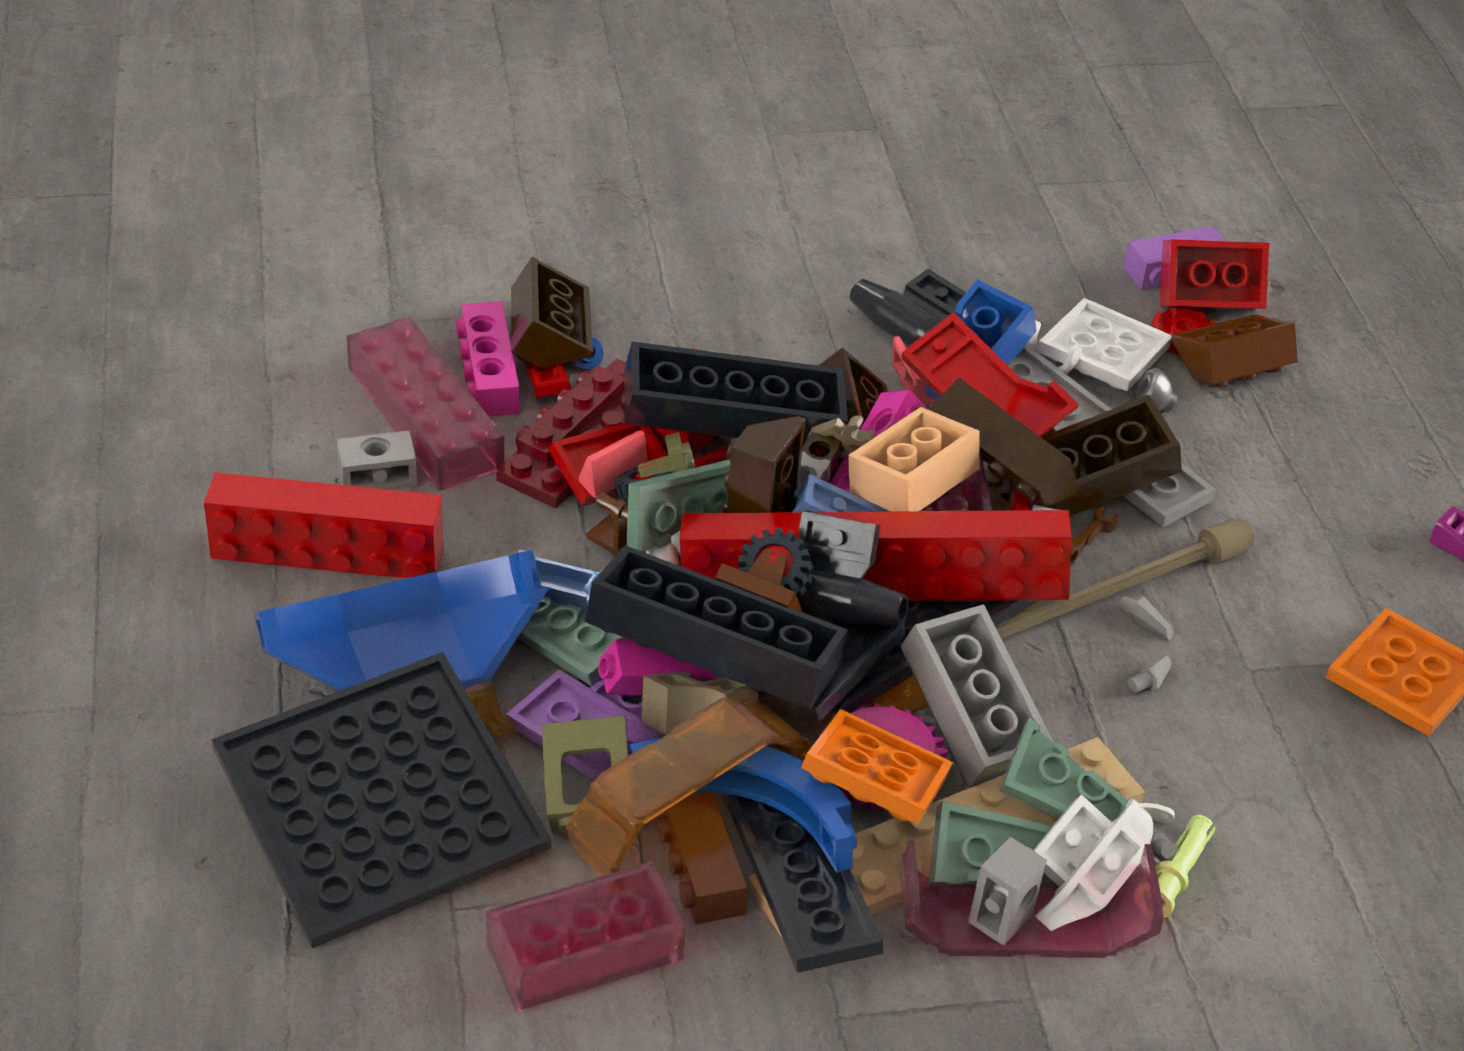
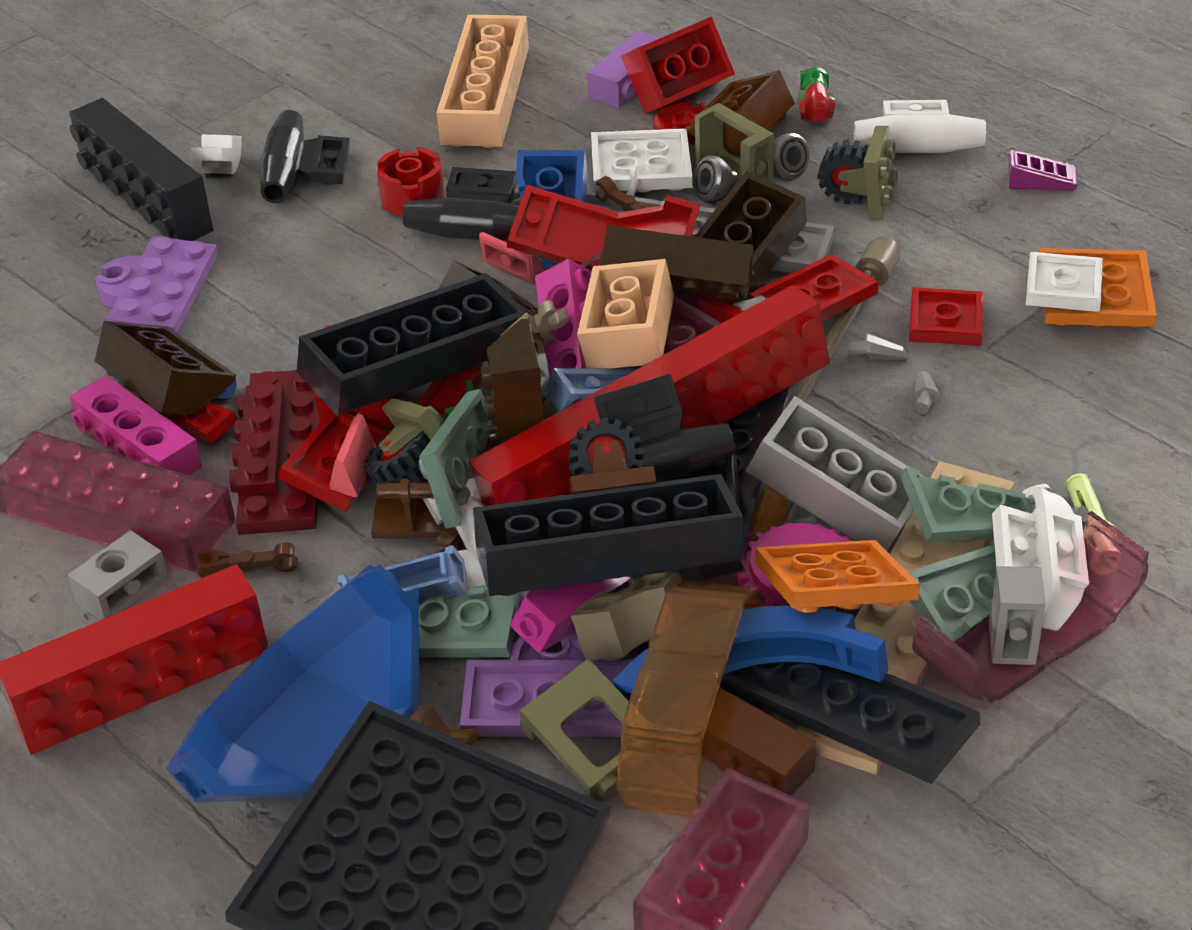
camera: 30 degrees left, 0 degrees up
none -> black brick [69,97,214,241]
none -> medium lavender plate [95,236,218,334]
none -> white brick [191,134,242,174]
none -> reddish brown piece [196,542,298,578]
none -> black plate [259,110,350,203]
none -> red brick [376,147,445,216]
none -> light nougat brick [436,15,529,148]
none -> reddish brown piece [595,176,654,211]
none -> olive window [695,103,774,182]
none -> red plate [749,254,878,321]
none -> flat silver brick [773,133,810,179]
none -> red animal [798,67,835,122]
none -> olive plate [817,126,898,219]
none -> white plate [854,100,986,153]
none -> red tile [909,287,983,346]
none -> white plate [1025,252,1103,312]

